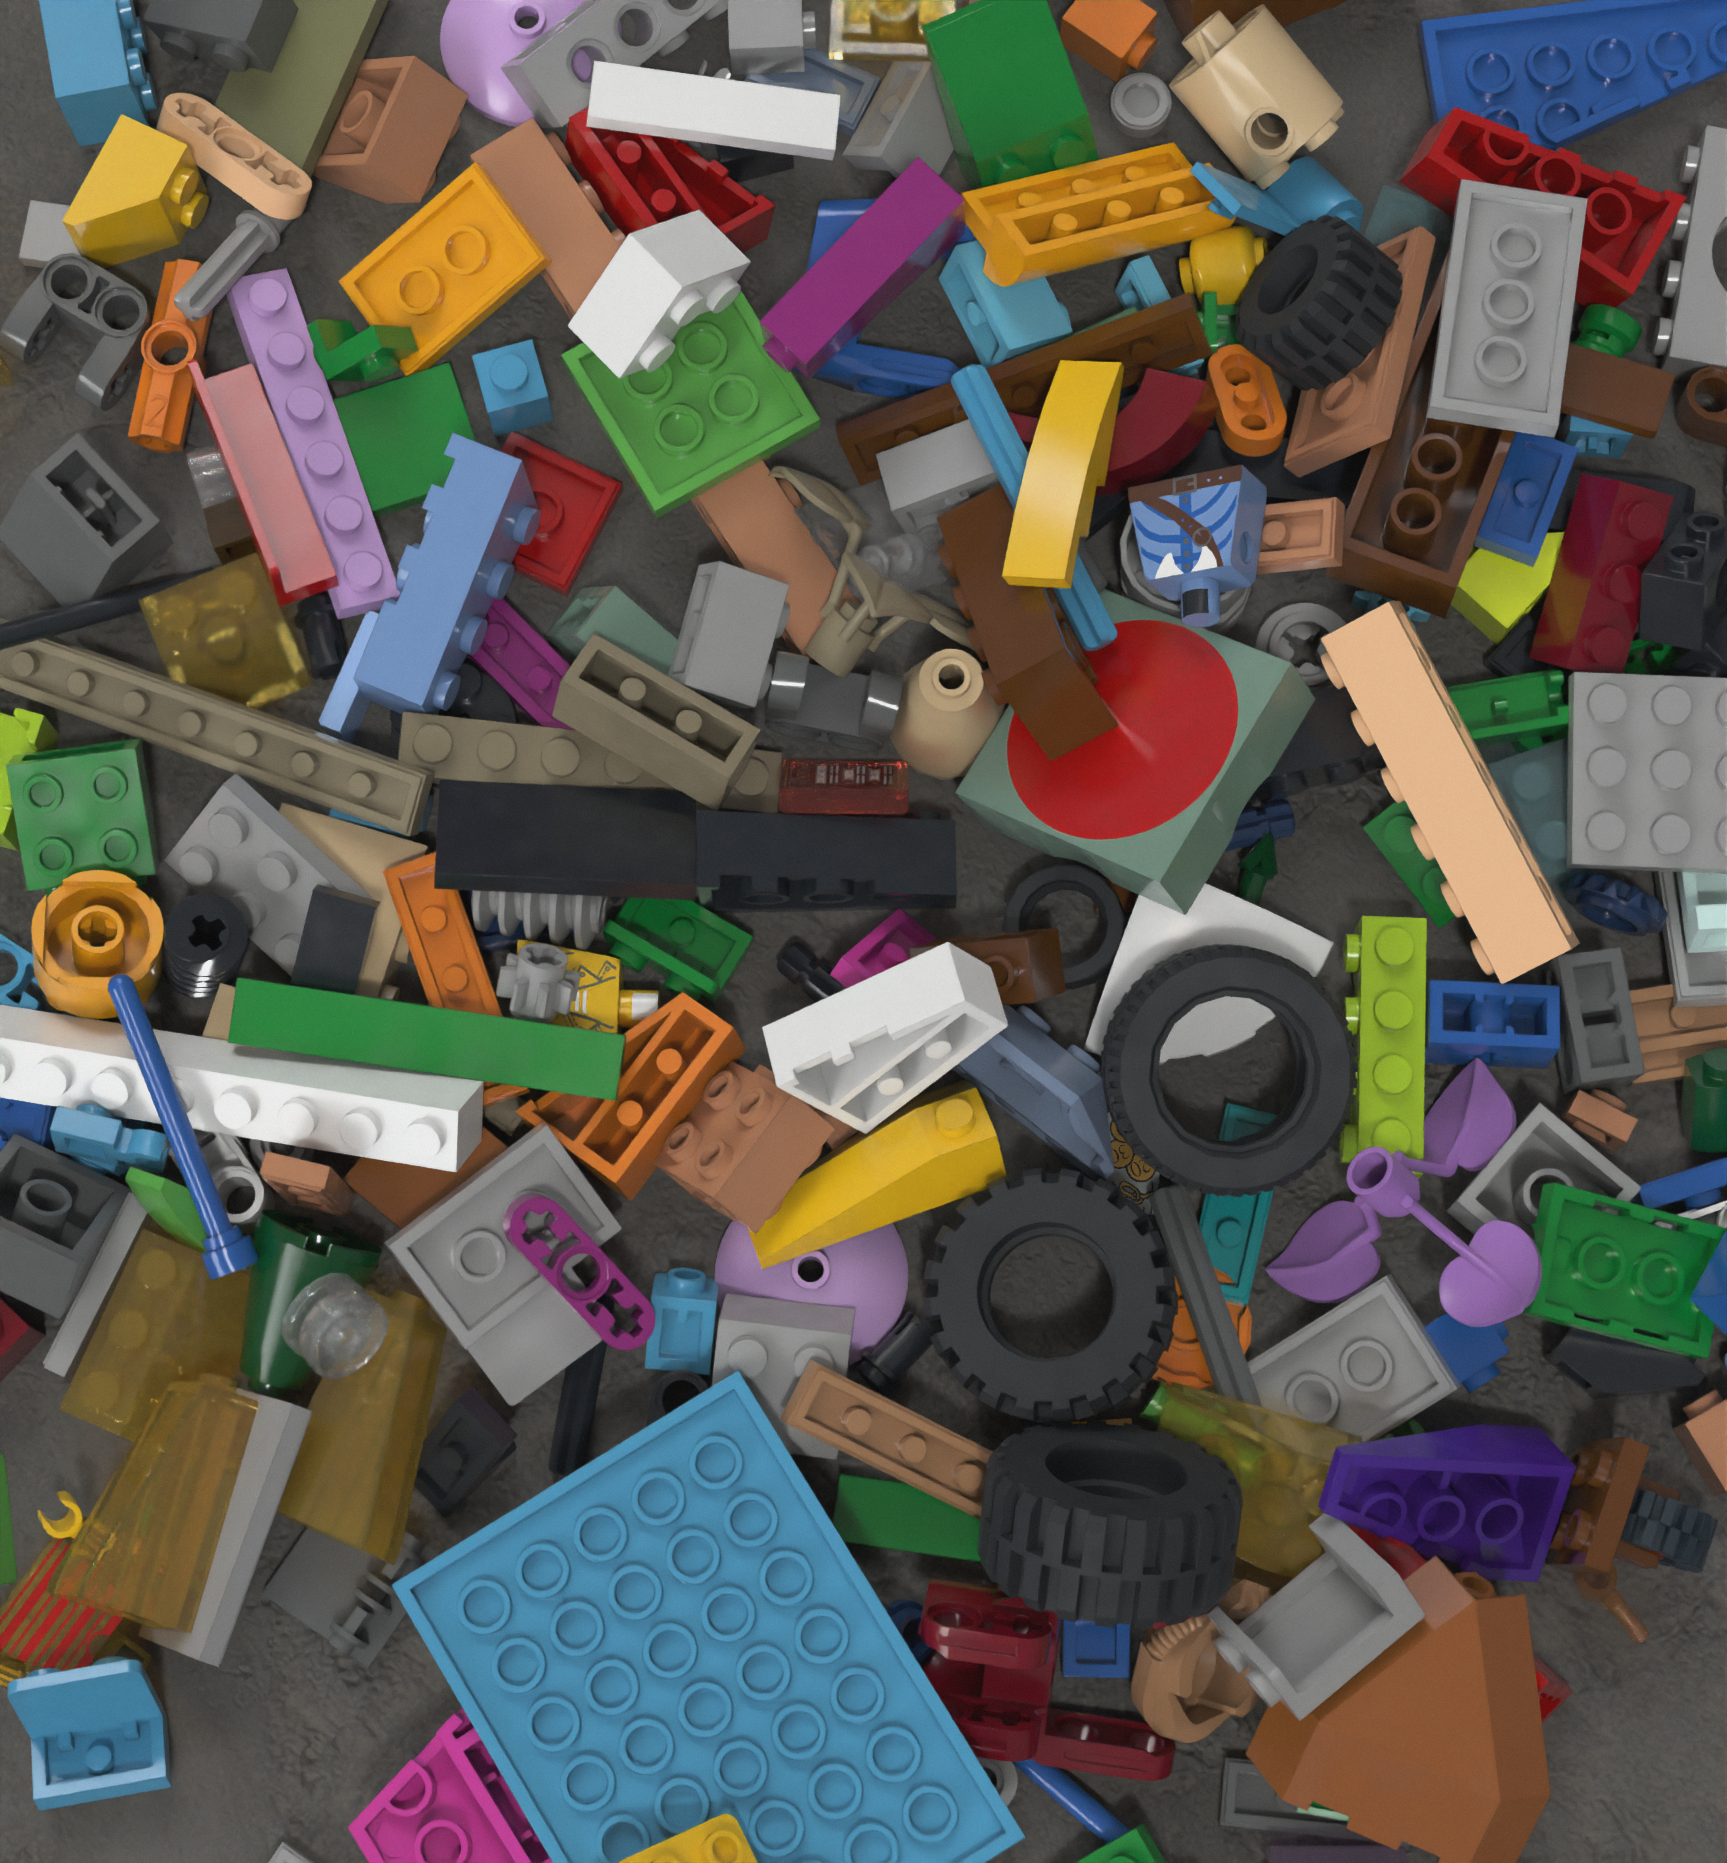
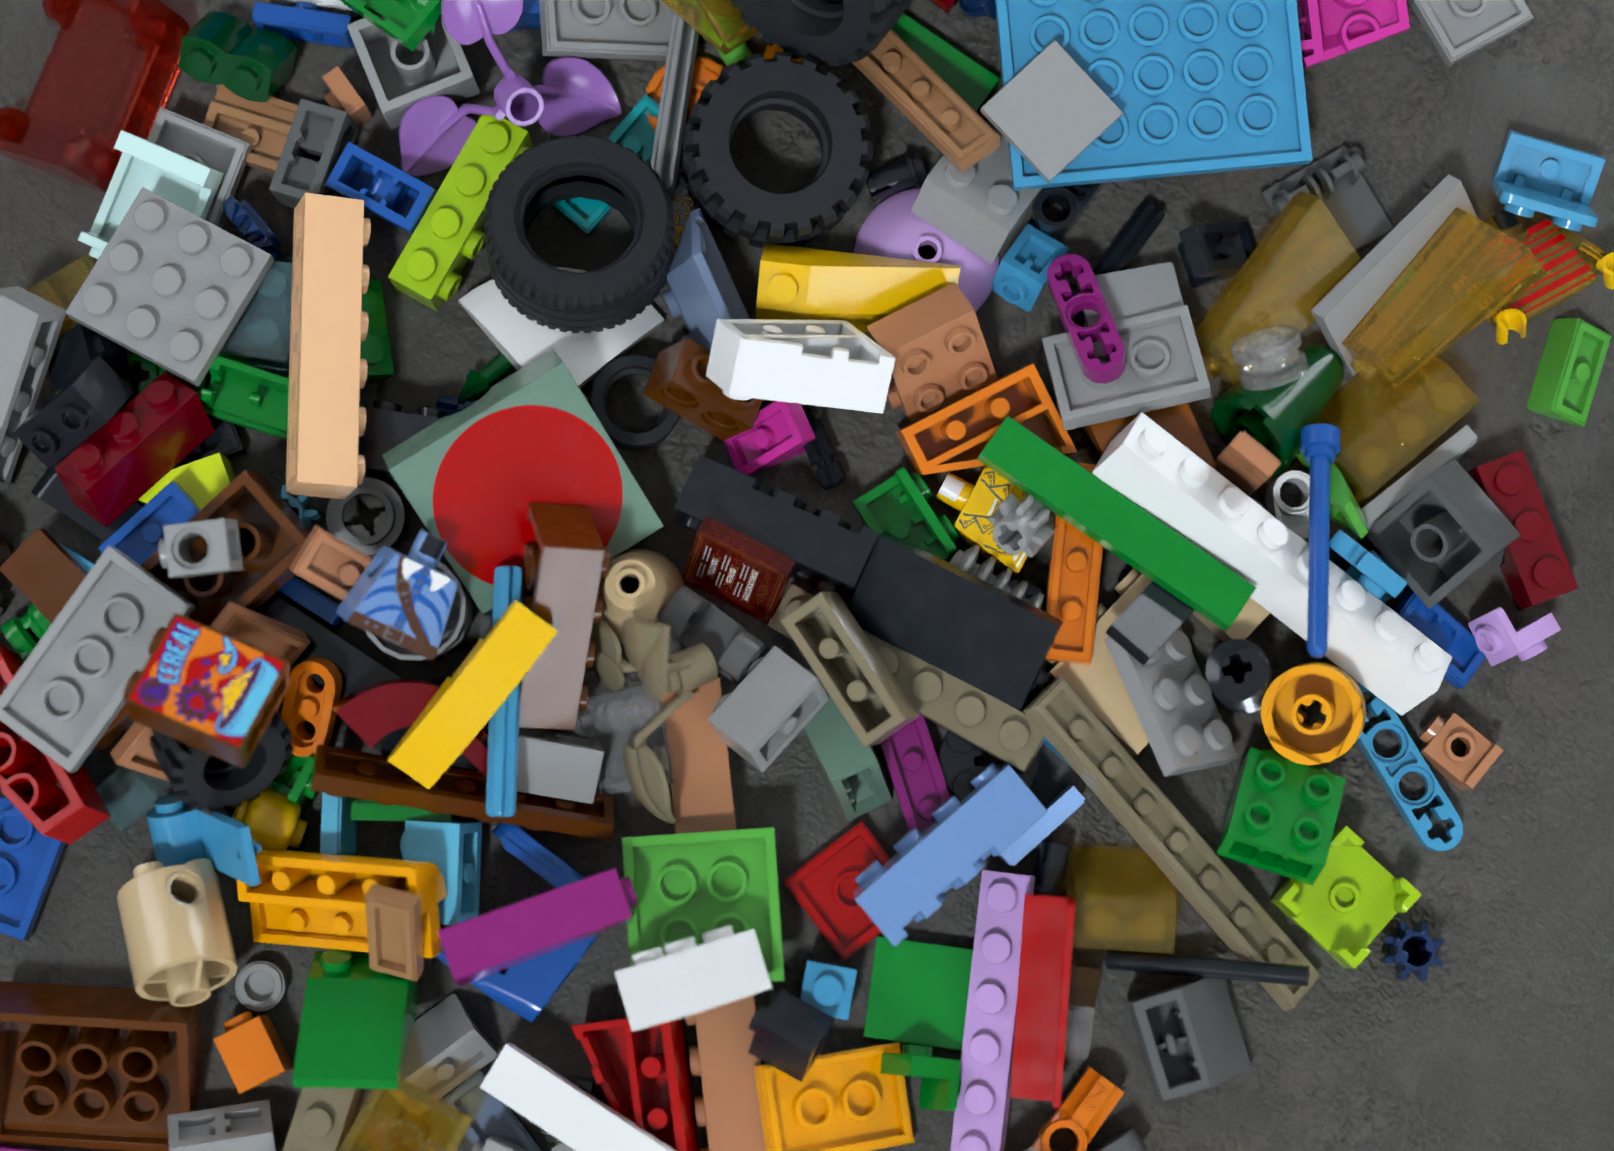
camera: 155 degrees left, 5 degrees up
none -> brick [123,613,292,769]
none -> light grey brick [159,518,243,578]
none -> medium nougat tile [365,884,424,981]
none -> black brick [748,989,835,1082]
none -> light grey tile [980,40,1123,184]

